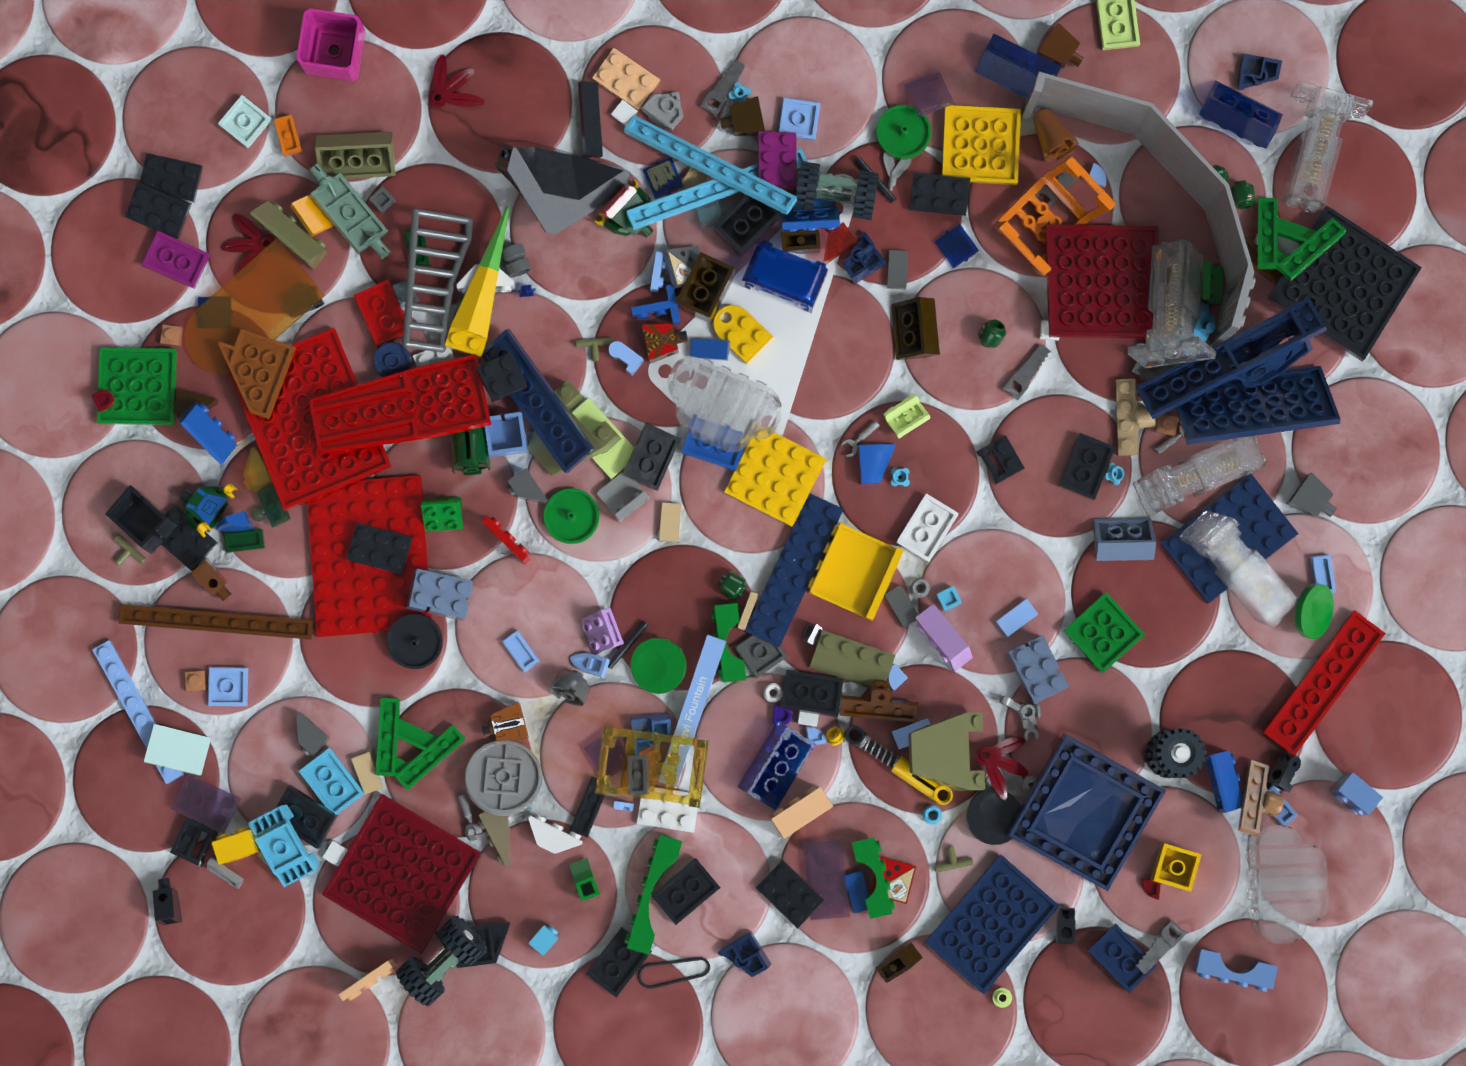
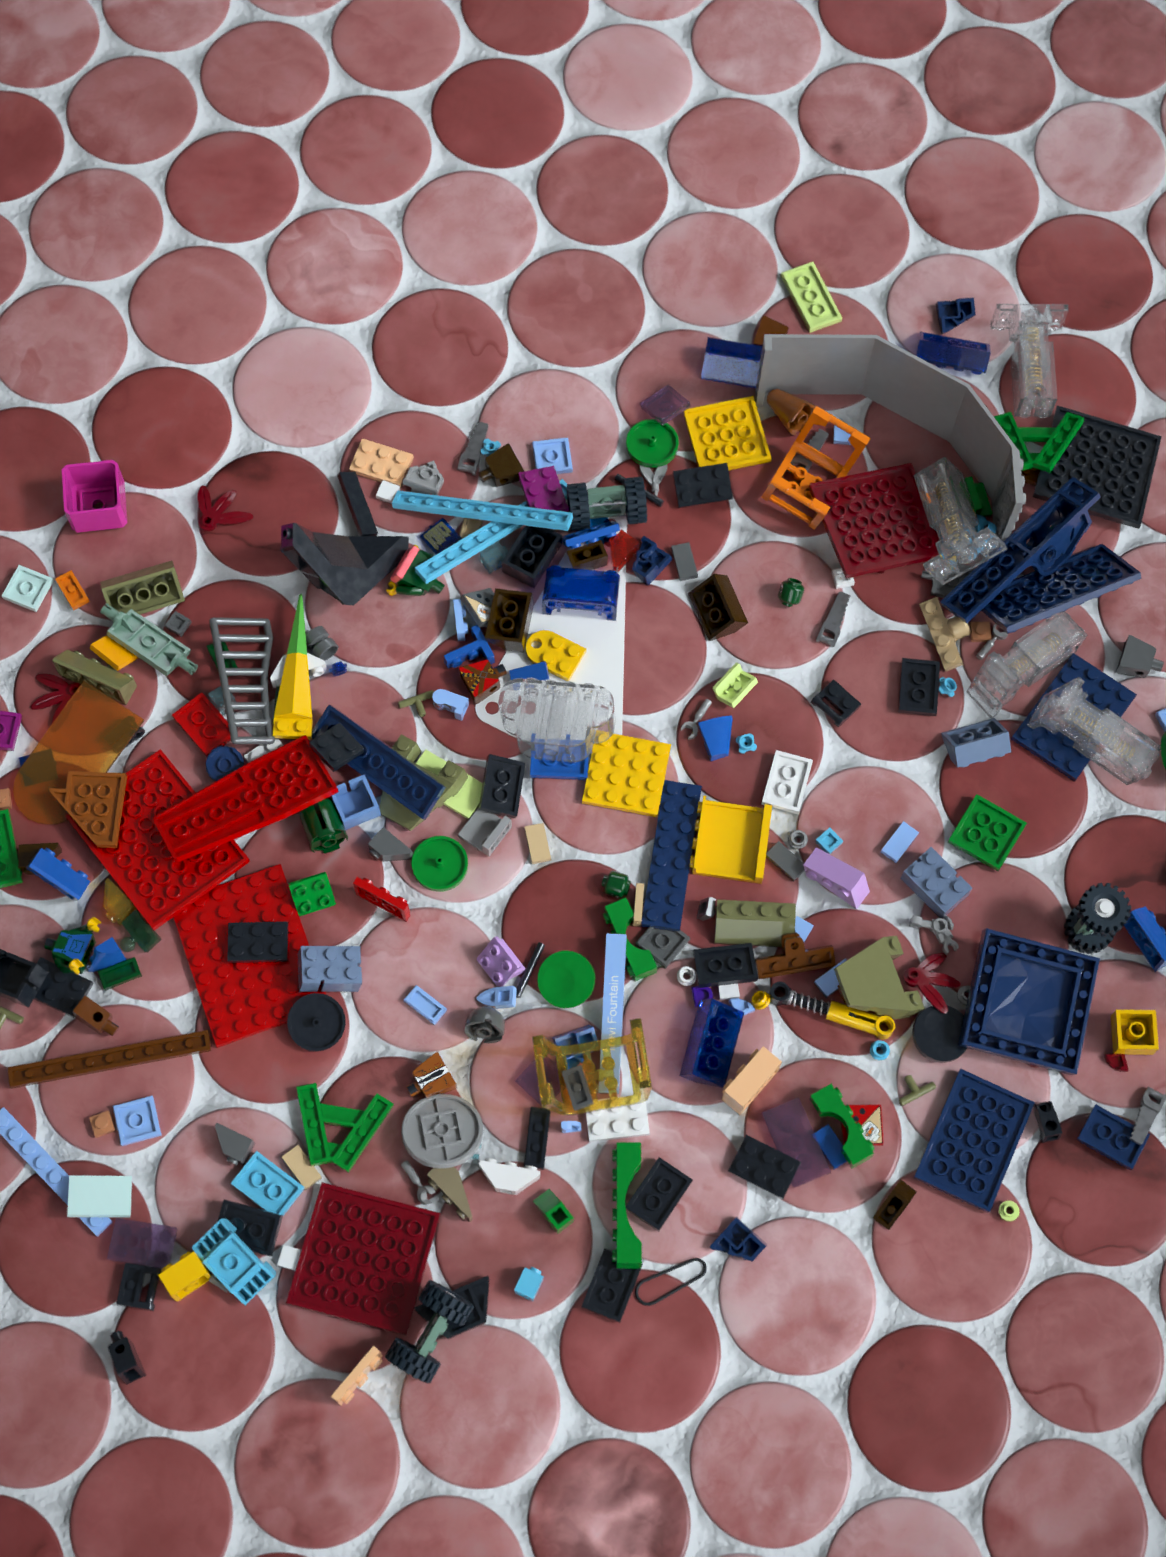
camera: 15 degrees left, 15 degrees down
light grey tile [207,857,243,889] -> none
clear blue piece [934,224,979,269] -> none

